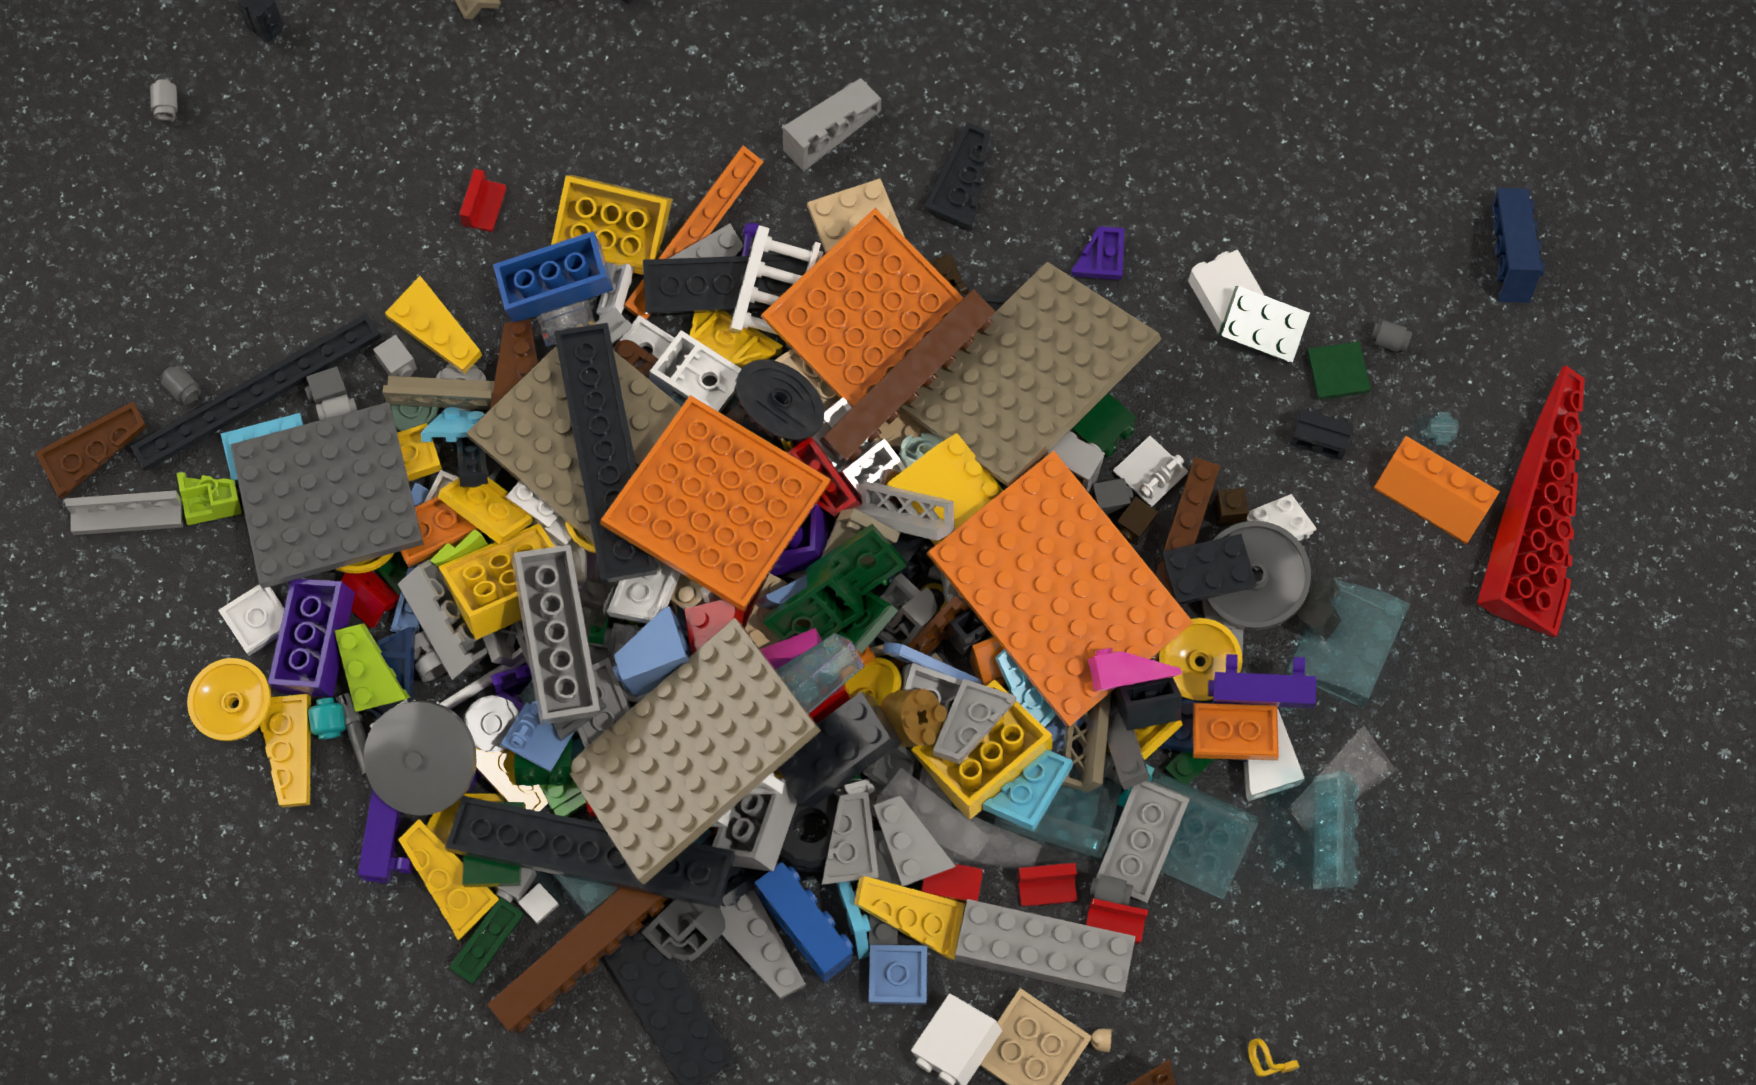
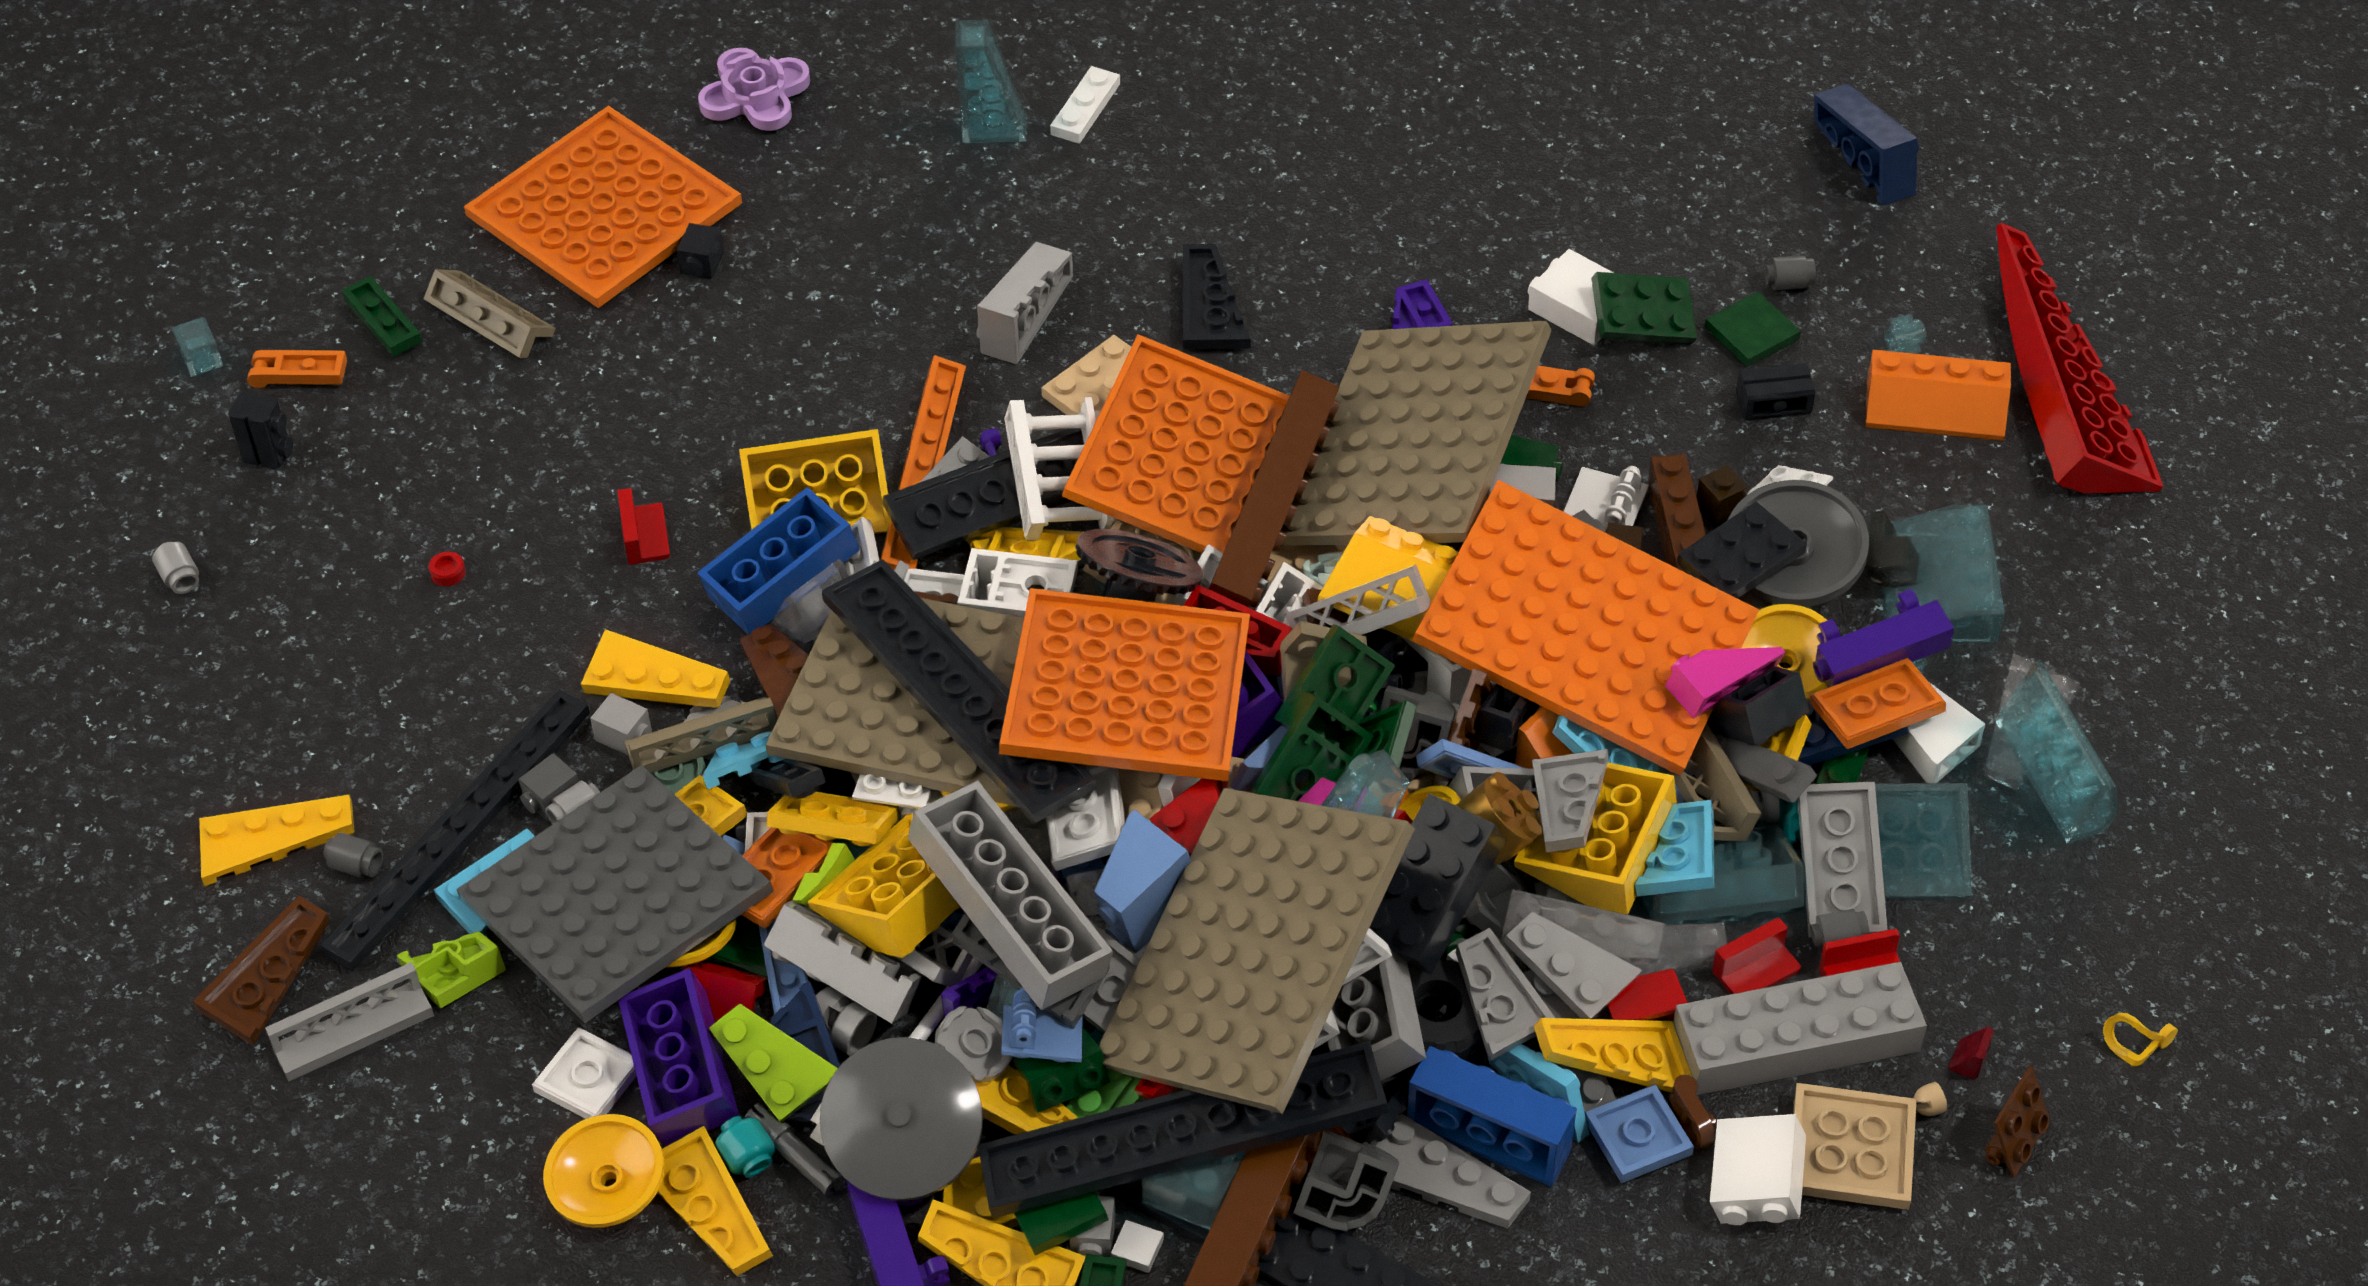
camera: 20 degrees left, 20 degrees down
none -> yellow wing [199,795,354,886]
none -> red tile [428,551,466,586]
none -> orange plate [1526,366,1595,407]
none -> reddish brown plate [1668,1075,1717,1150]
none -> dark red slope [1949,1026,1994,1080]

